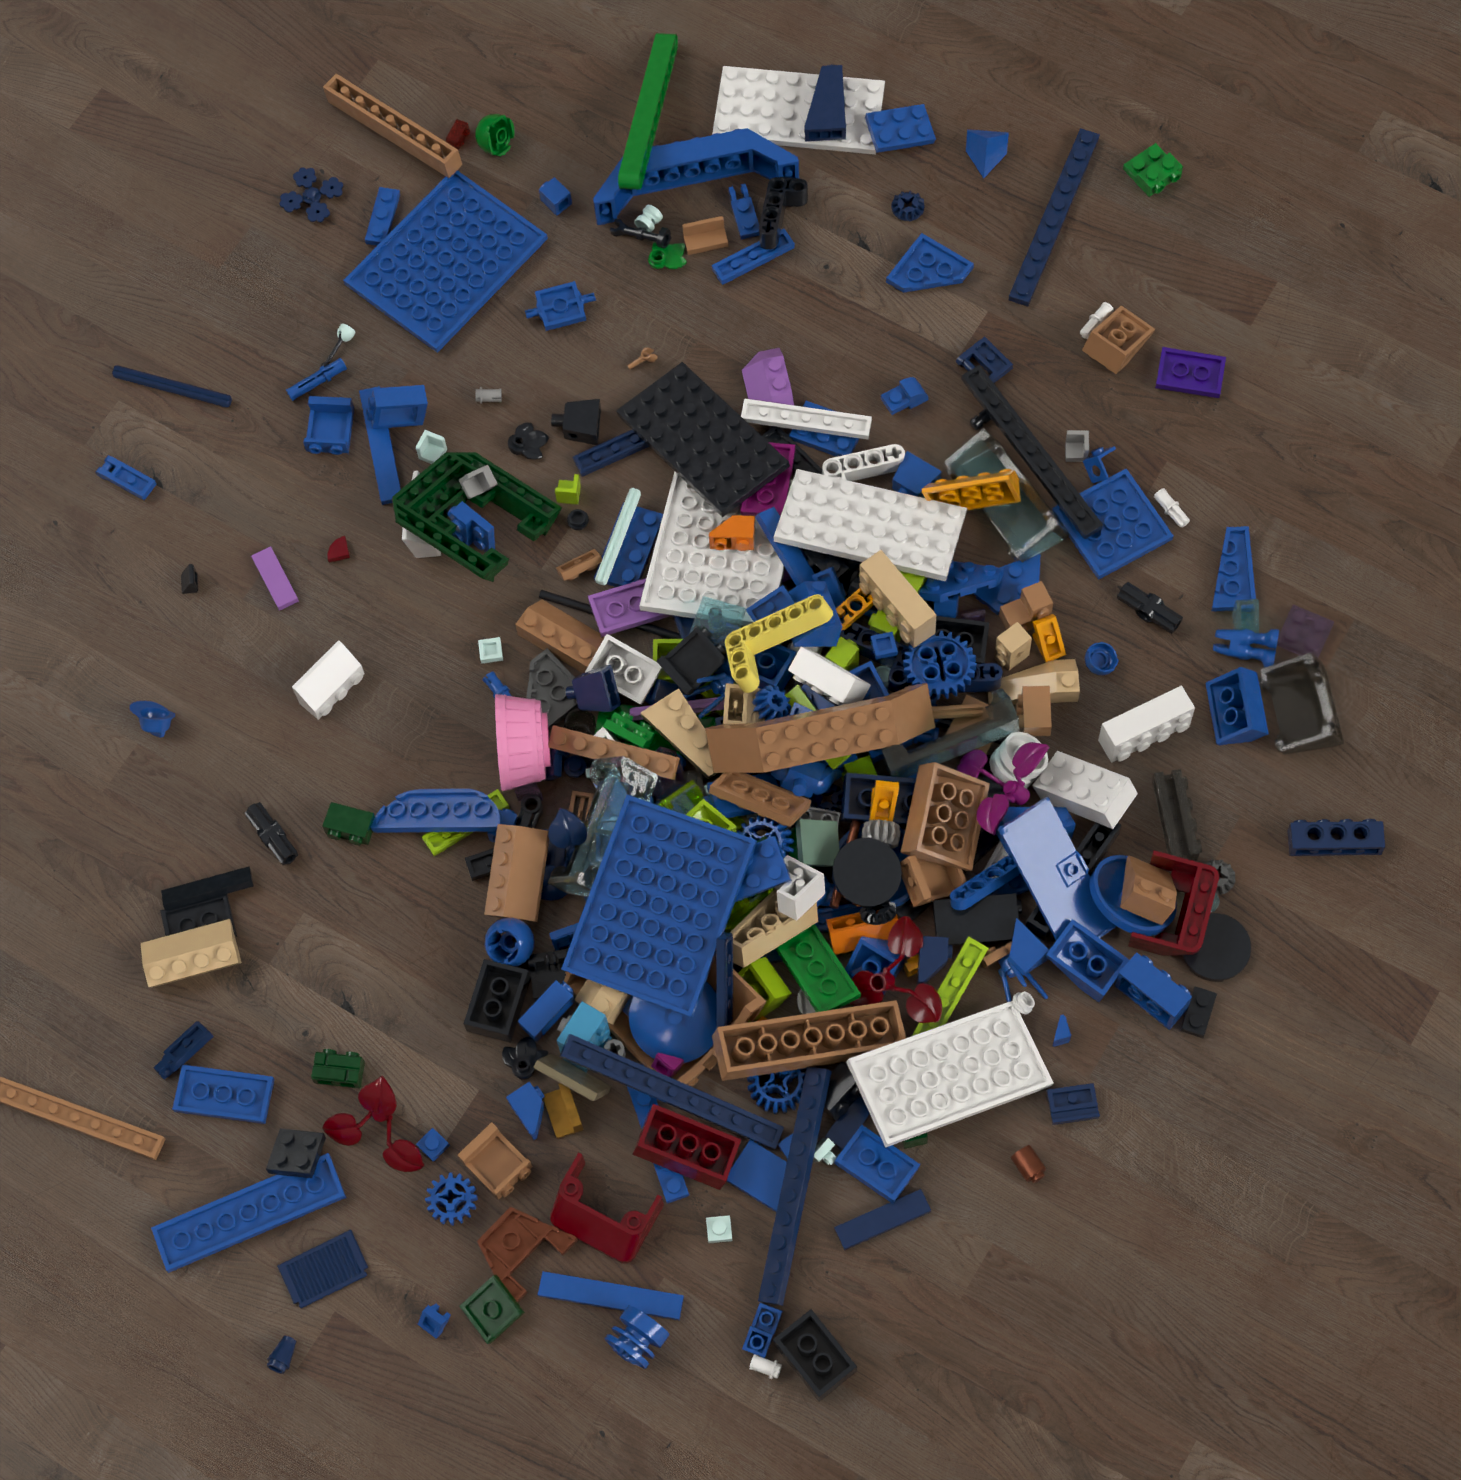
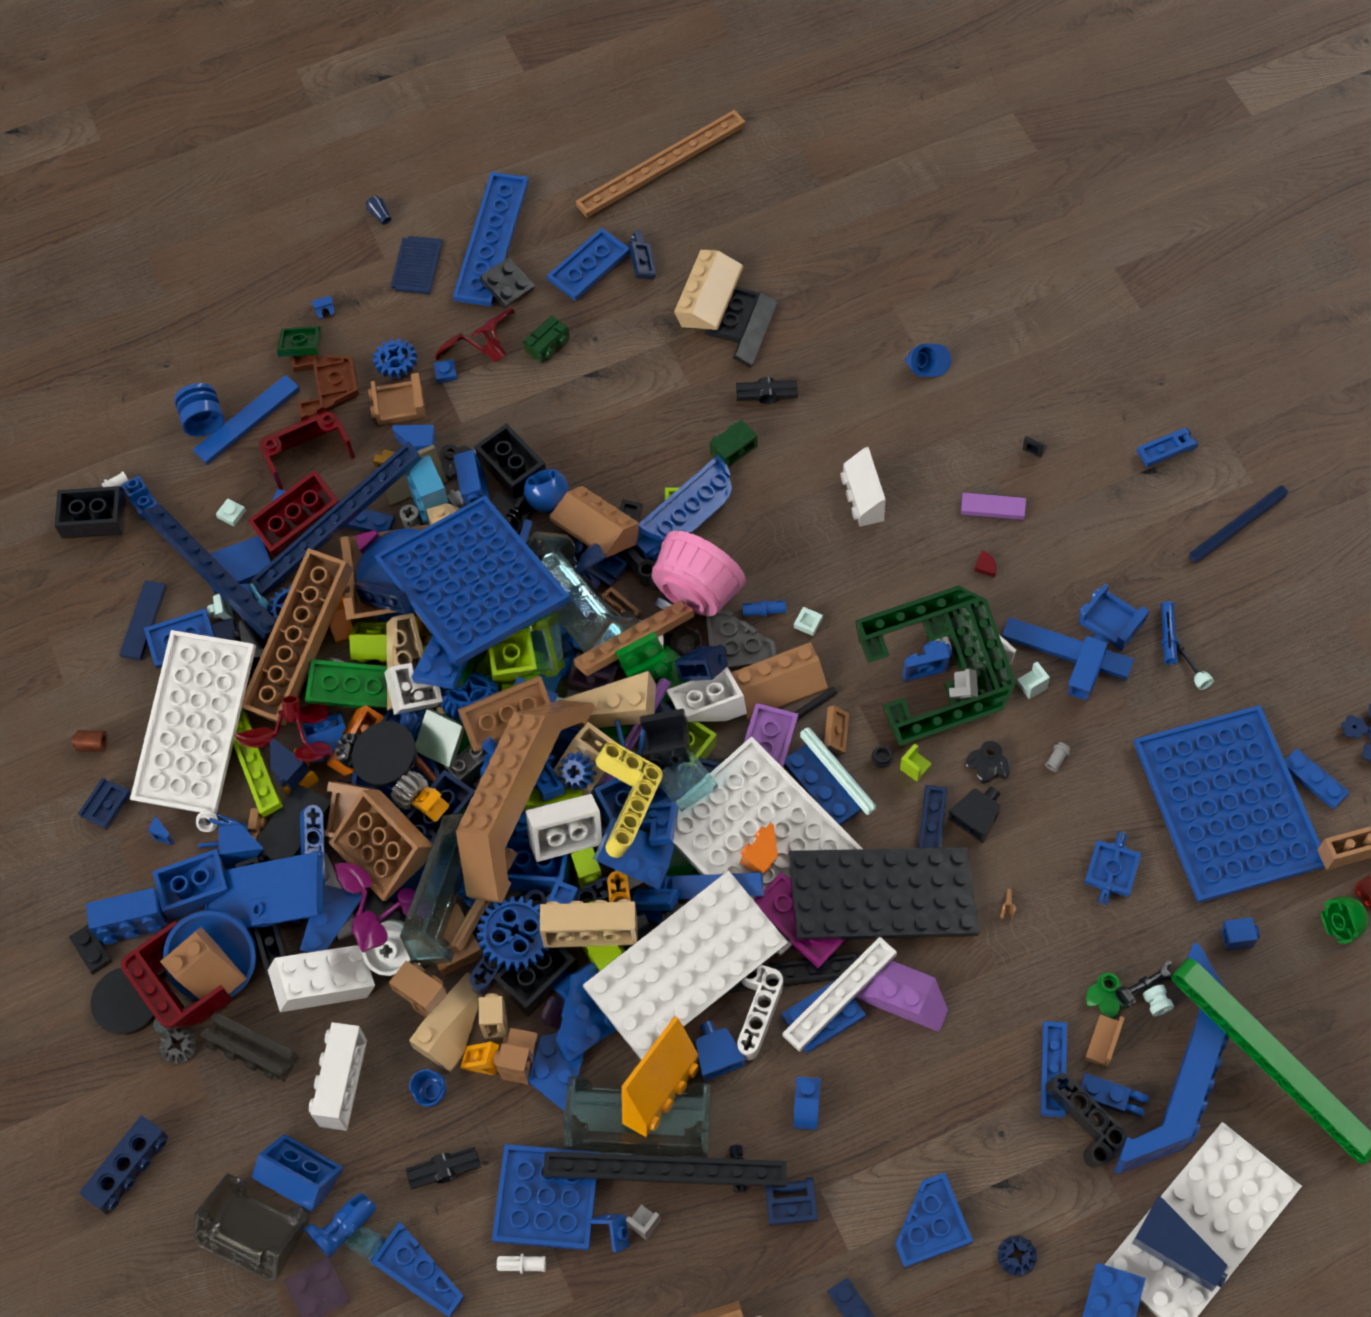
camera: 125 degrees right, 5 degrees down
none -> dark azure hand [249,583,268,610]

